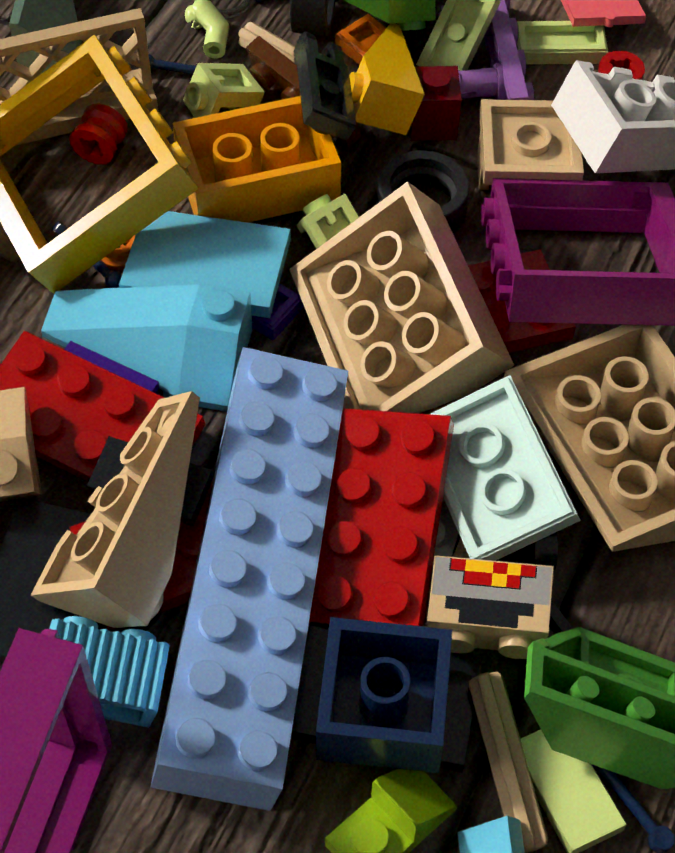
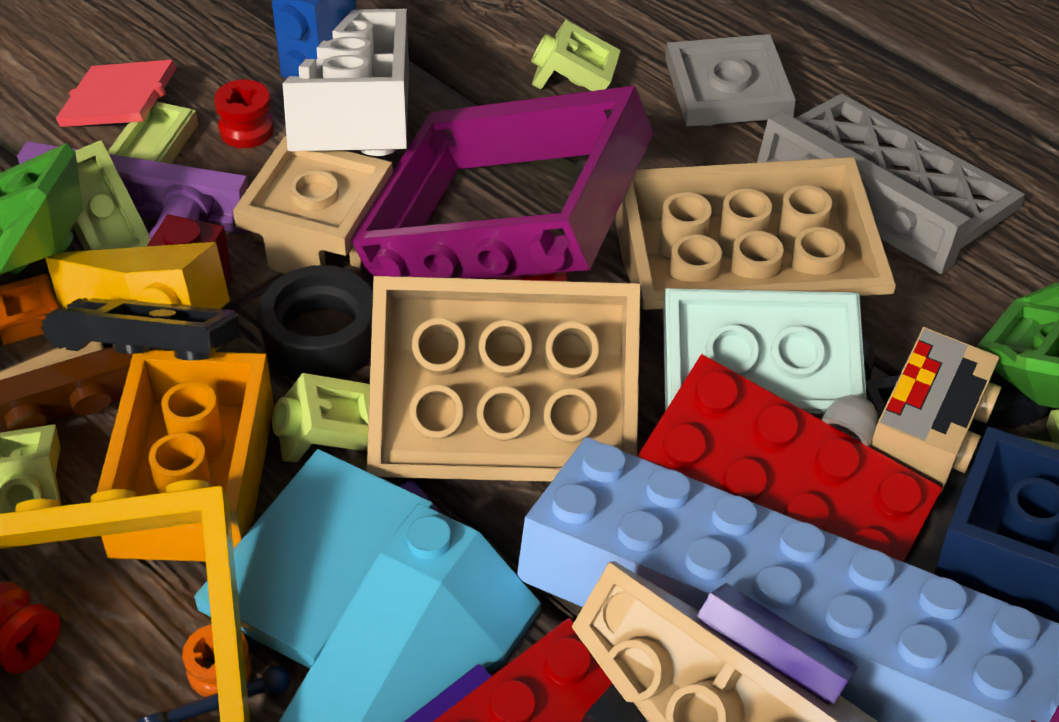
camera: 70 degrees left, 10 degrees down
none -> dark purple tile [697,583,858,705]
none -> light grey hinge [821,394,878,447]

